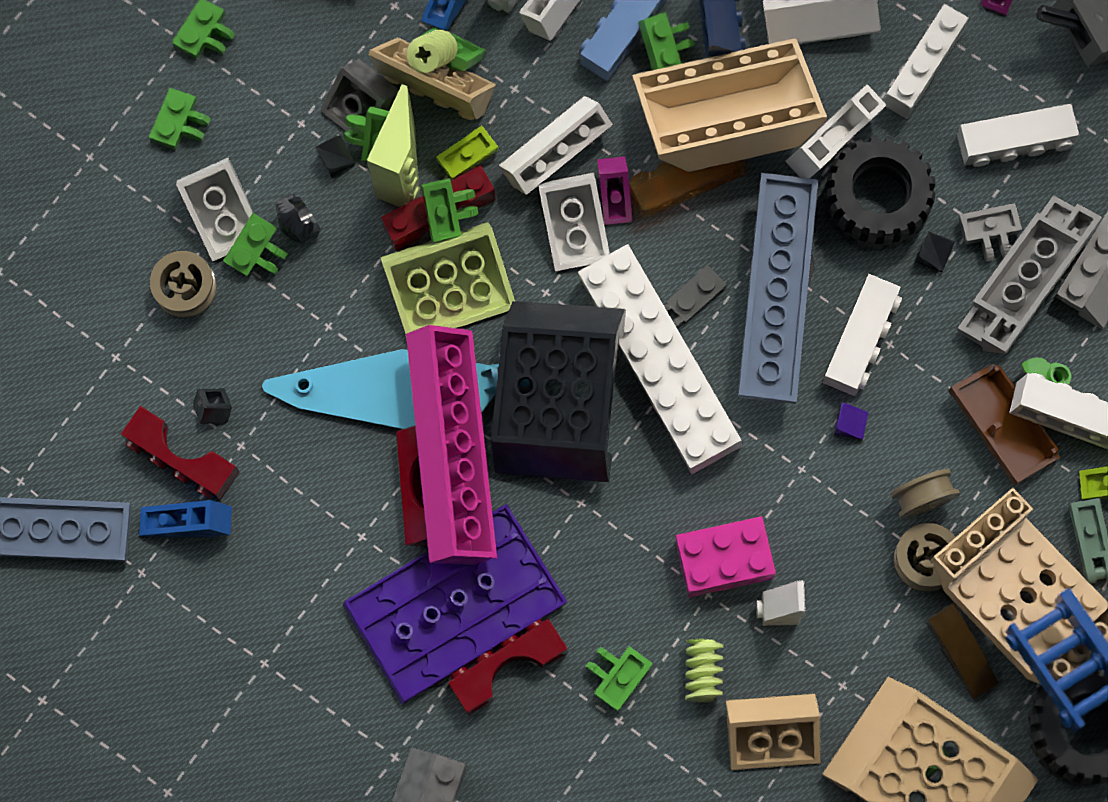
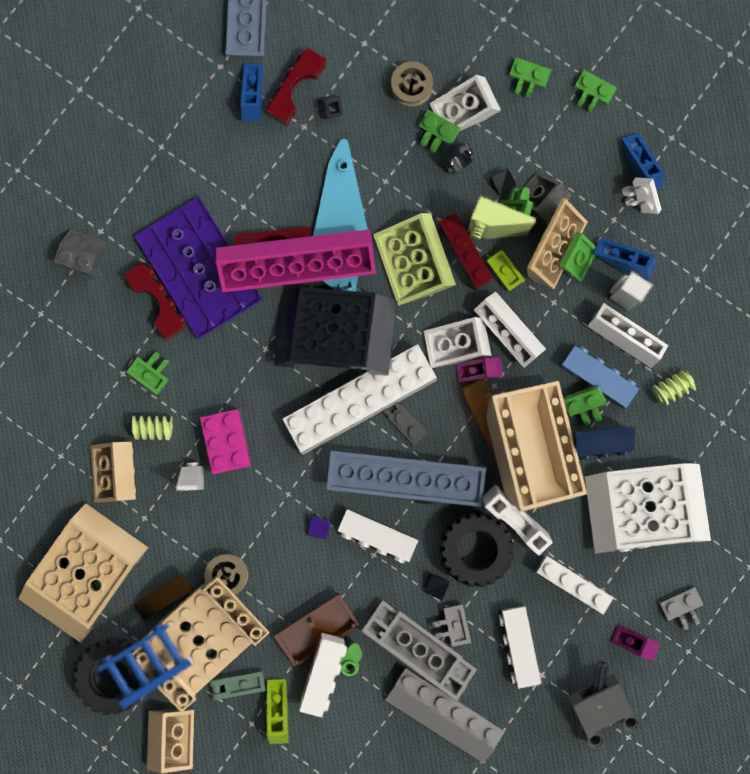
camera: 90 degrees right, 10 degrees up
yellowish green piece [407,30,458,73] -> none
bright green hinge [421,179,478,242] -> none
dark tan wheel [890,469,961,519] -> none

